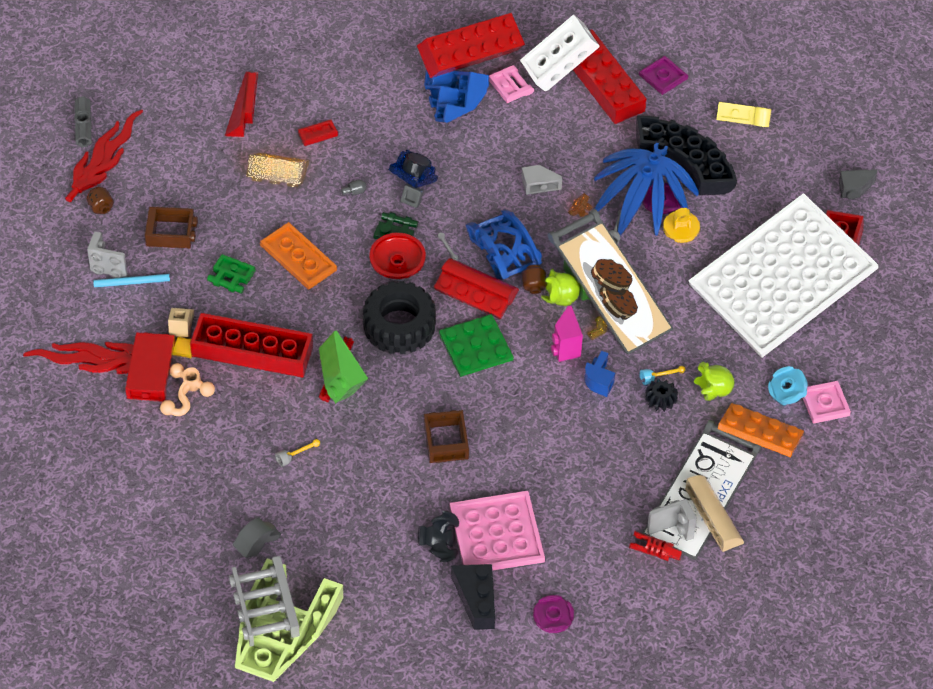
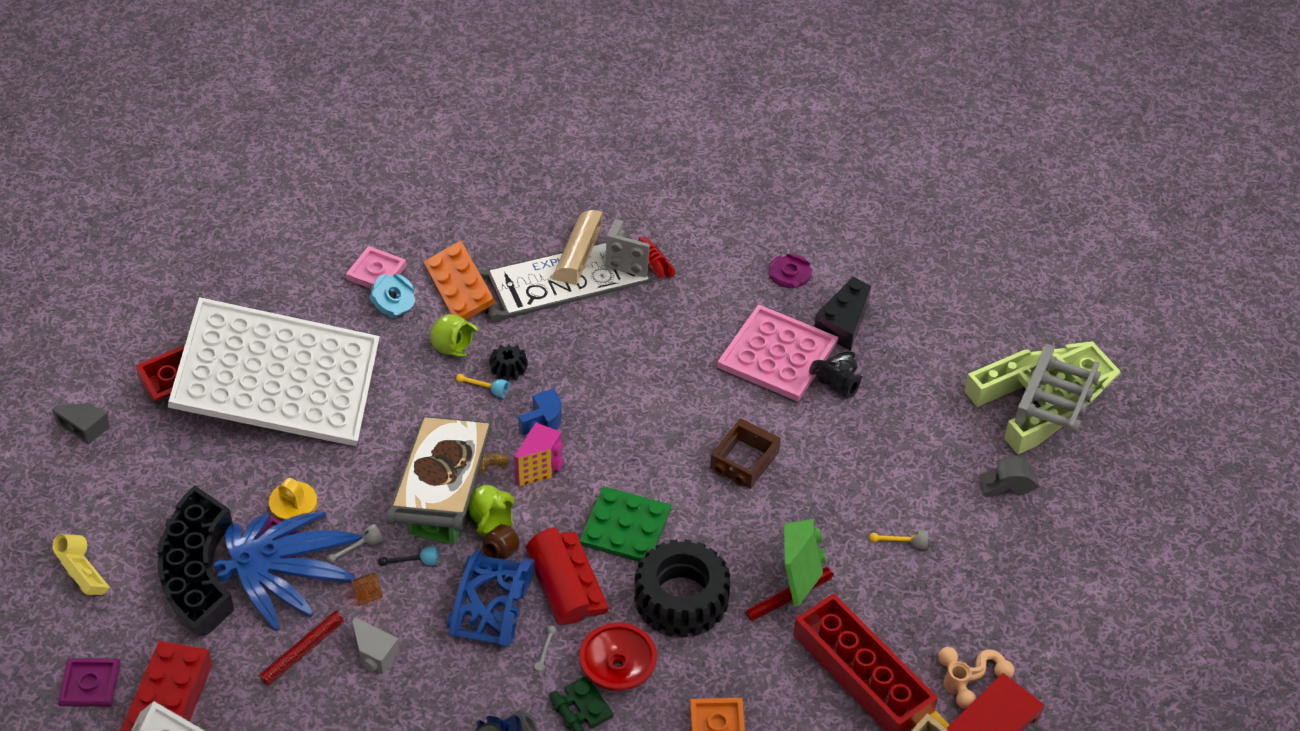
camera: 140 degrees left, 5 degrees down
none -> red axle [259,610,345,687]

